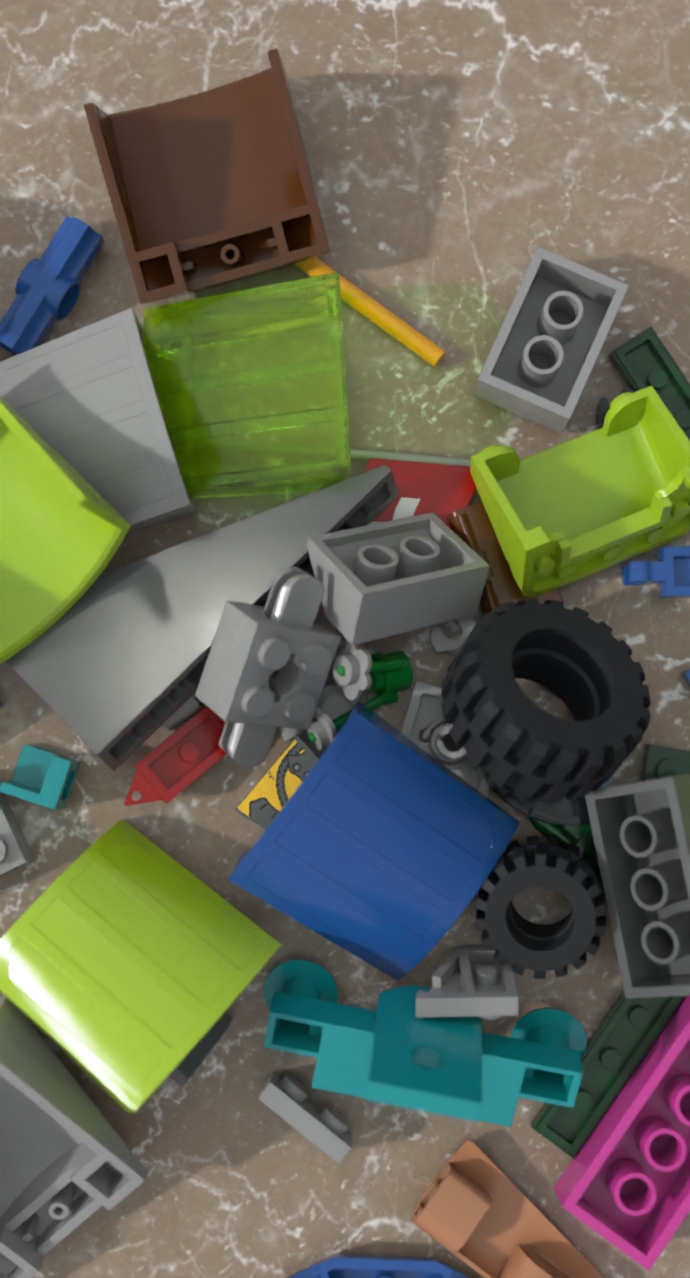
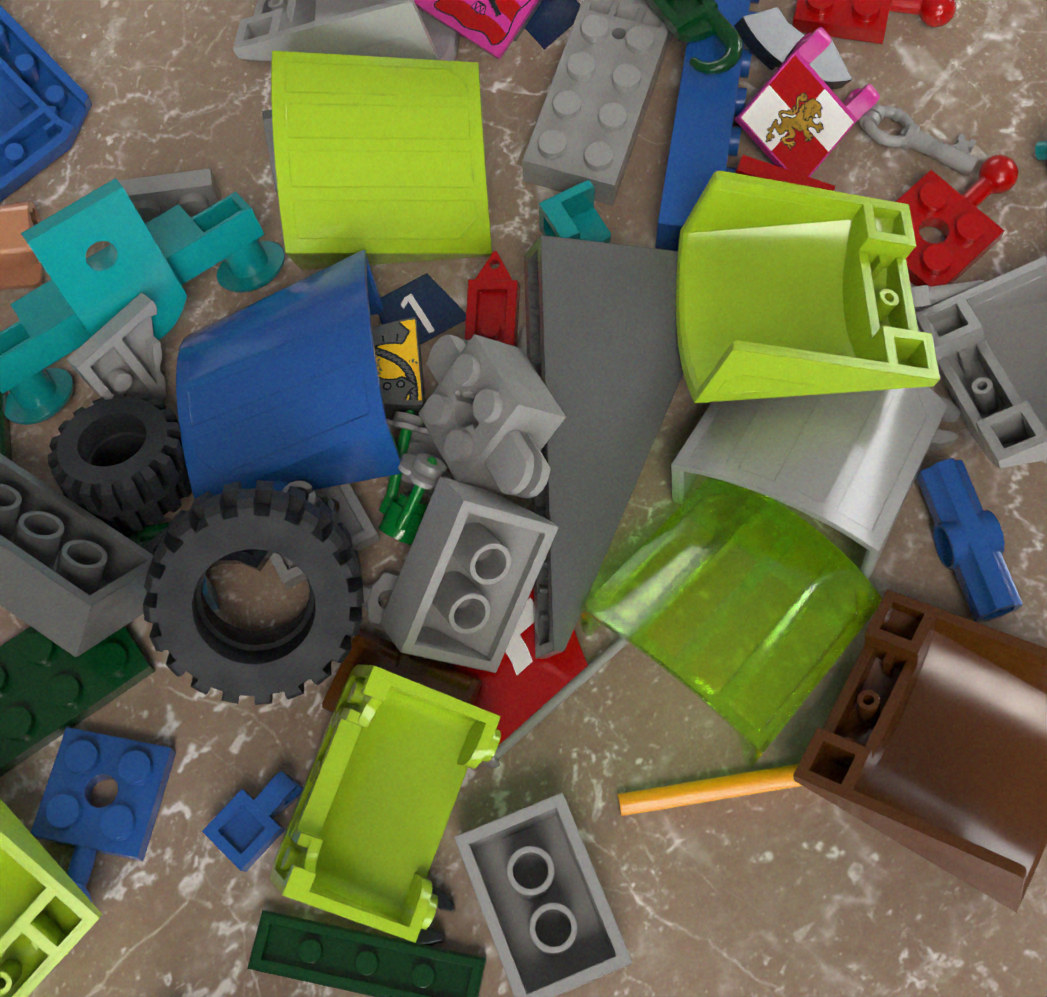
camera: 130 degrees right, 15 degrees down
none -> dark blue sticker [378,273,466,345]

